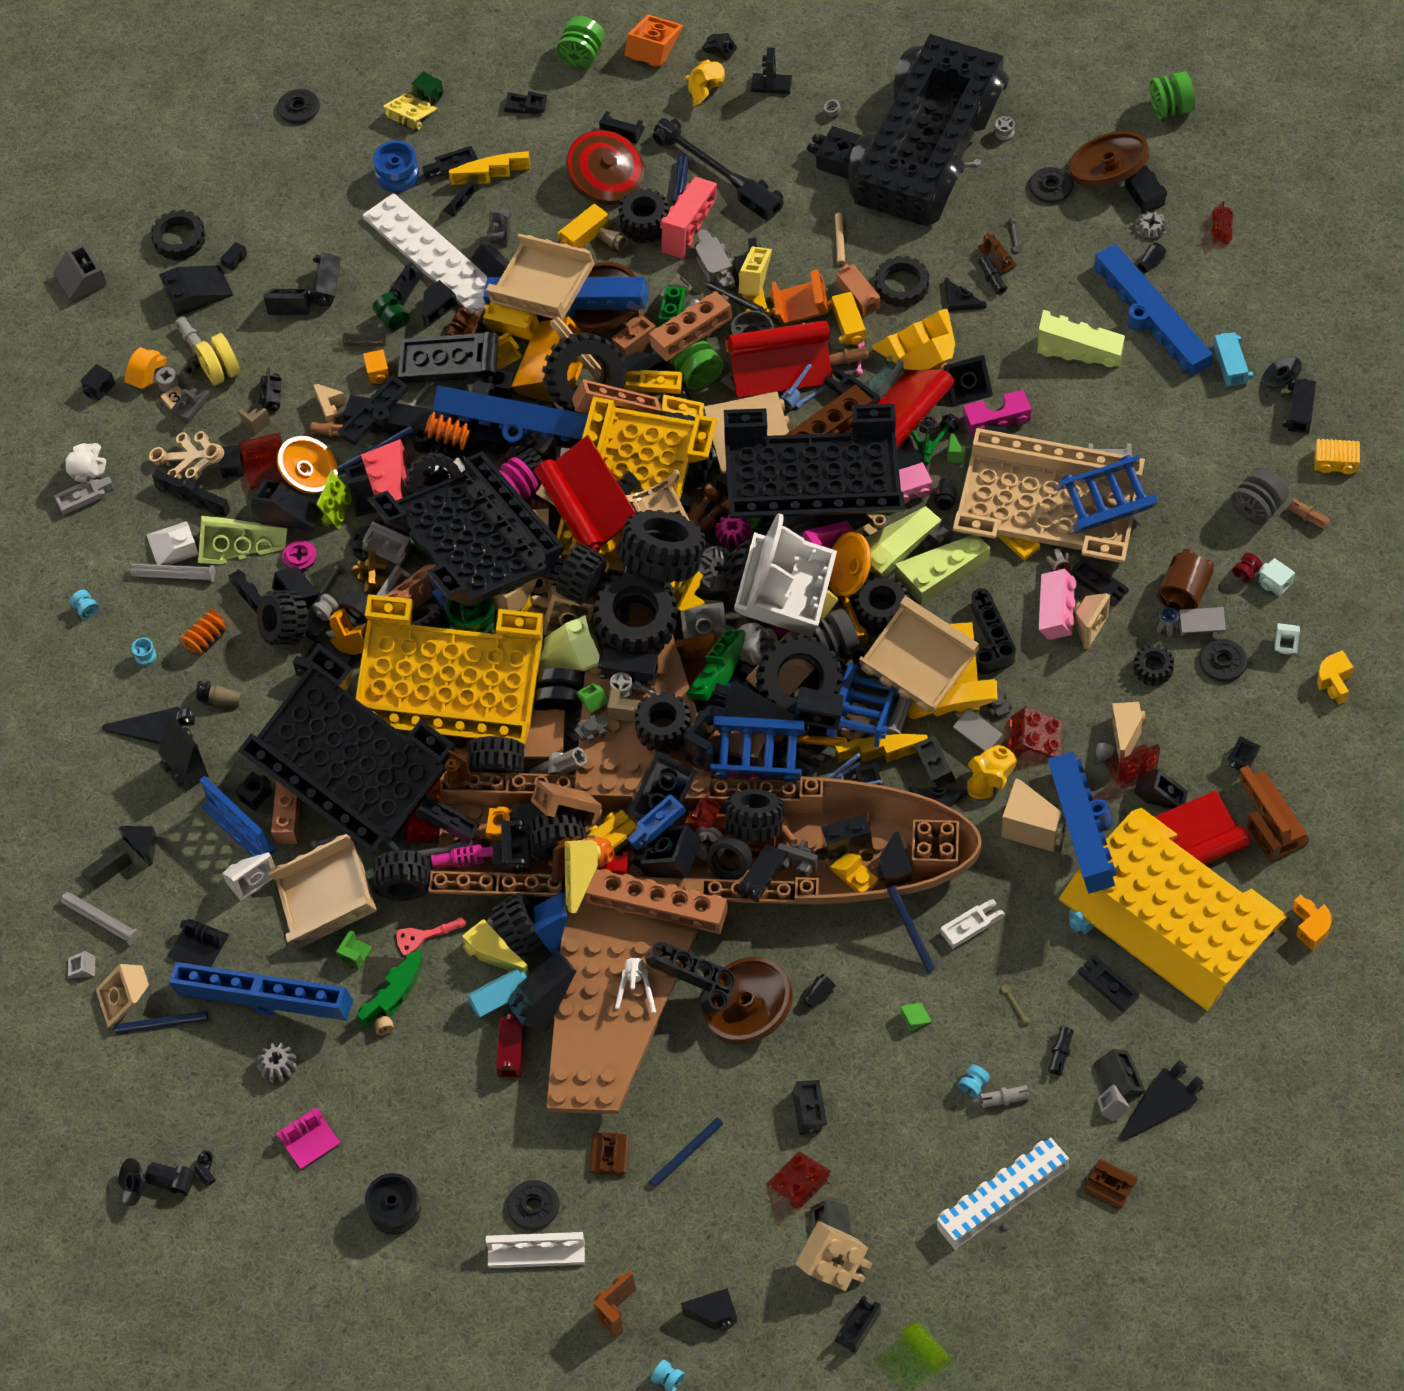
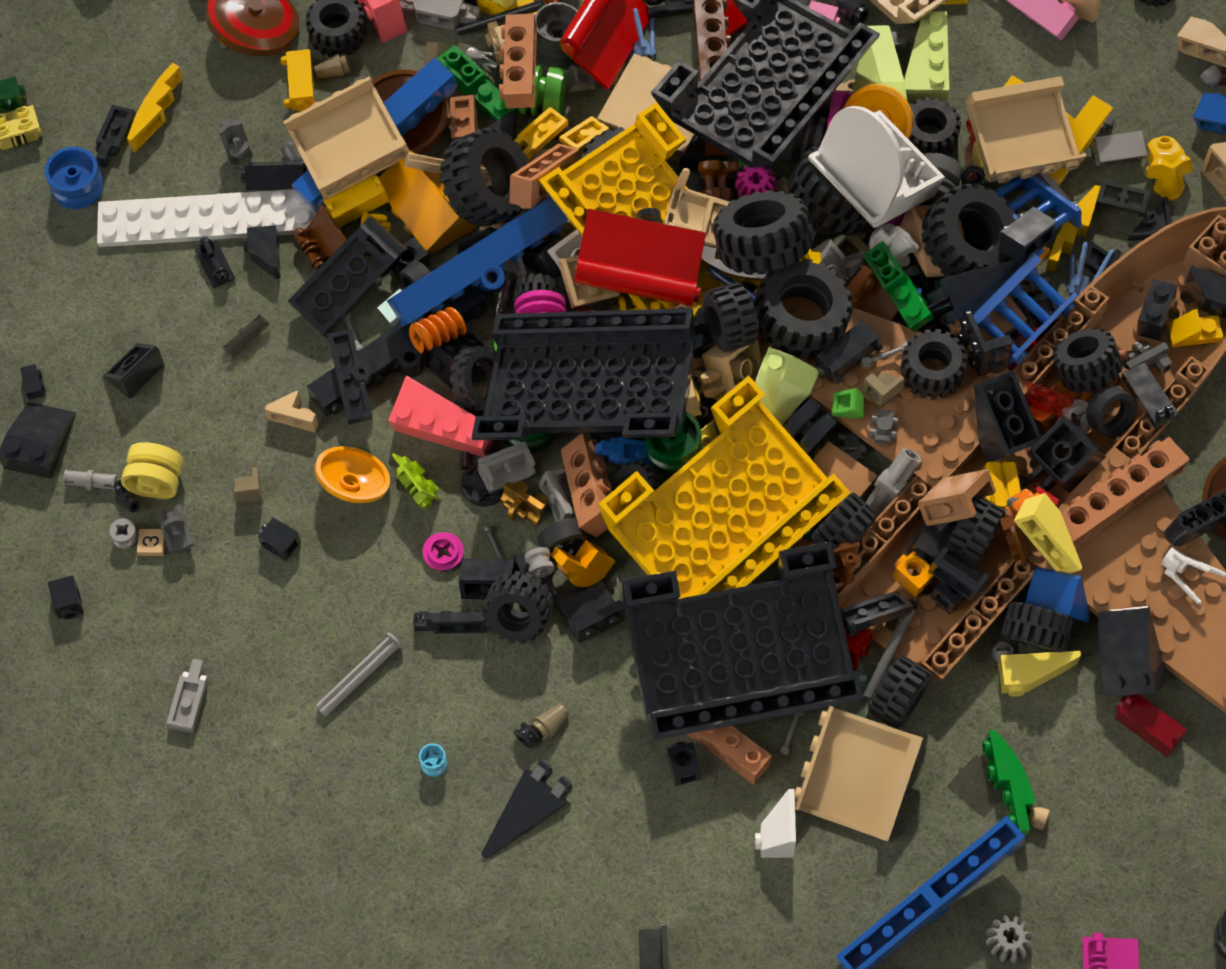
camera: 55 degrees left, 5 degrees up
white head [65,443,106,482] -> none
medium azure wheel [70,590,99,620] -> none
black slope [118,826,157,867] -> none
light orange brick [124,347,167,389] -> none
white slope [147,521,198,565] -> none
tan plant [149,431,224,482] -> none
black hinge [152,469,231,517] -> none
black slope [158,715,209,791] -> none
black hinge [168,918,229,967] -> none
orange piece [179,608,227,654] -> none
yellowish green wedge [198,516,287,564] -> none
blue fence [200,776,277,857] -> none
clear red bracket [239,432,286,489] -> none
black slope [251,479,324,531] -> none
black hinge [259,368,282,412] -> none
black brick [307,252,341,306] -> none
medium nougat axle [311,421,343,438] -> none
bright green panel [336,930,372,970] -> none
dark blue bar [338,425,415,473] -> none
black bracket [345,463,377,517] -> none
light orange brick [363,349,390,384] -> none
dark green wheel [373,293,410,332] -> none
coral piece [396,917,466,956] -> none
dark pink hinge [431,844,494,869] -> none
black slope [442,177,476,217] -> none
medium azure brick [466,969,526,1017] -> none
black slope [504,91,547,114] -> none
light grey wheel [610,672,633,699] -> none
blue hinge [627,795,686,850] -> none
black beam [971,588,1016,674] -> none
clear red bracket [1009,706,1062,758] -> none

